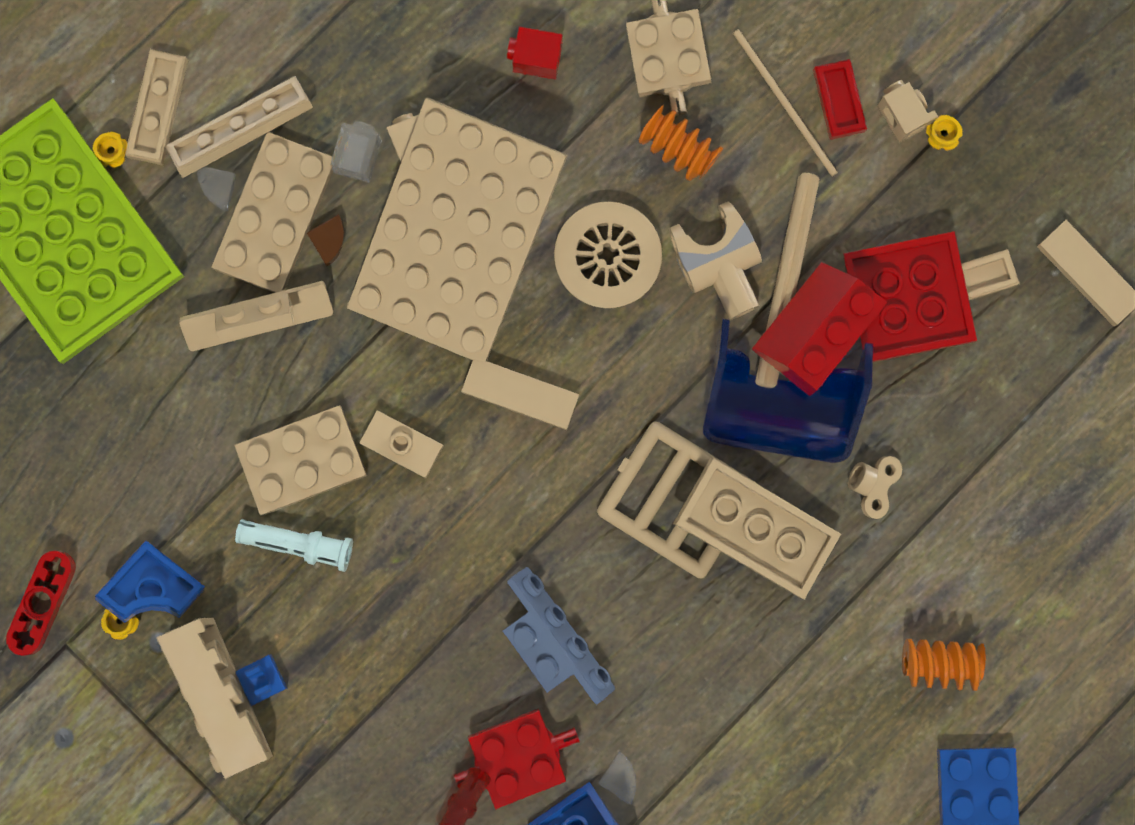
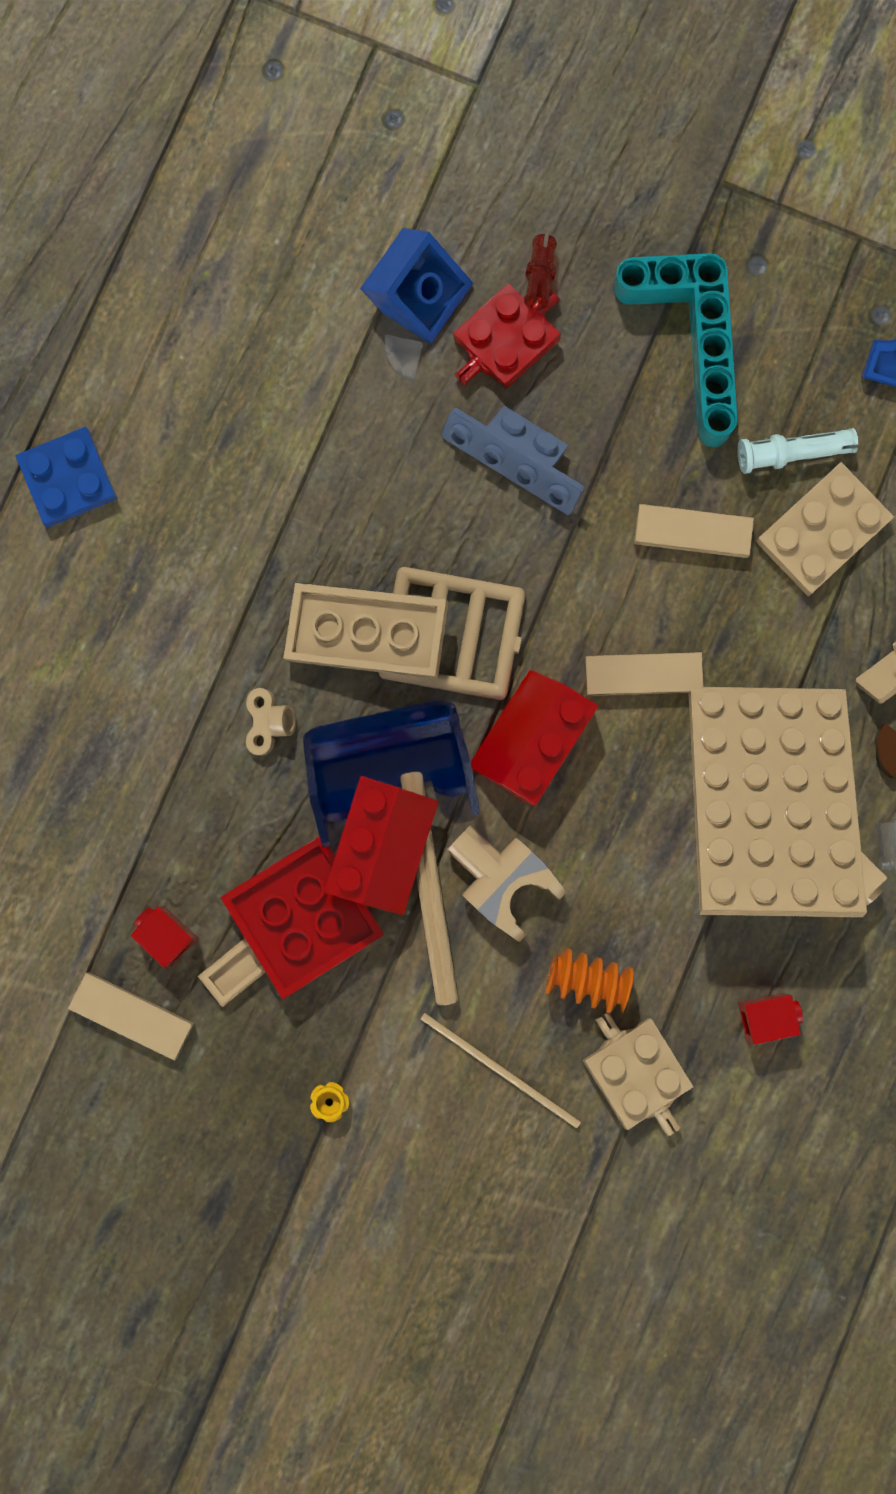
camera: 160 degrees right, 0 degrees up
tan wedge [157,618,273,778] -> none
blue tile [235,654,287,706] -> none
tan plate [360,410,444,479] -> none
tan piece [554,202,662,308] -> none
red tile [813,59,867,140] -> none
tan brick [877,80,938,143] -> none
orange piece [902,639,986,691] -> none
none -> red brick [130,906,198,968]
none -> red slope [468,670,598,809]
none -> teal beam [613,253,737,447]
none -> tan tile [634,504,754,558]

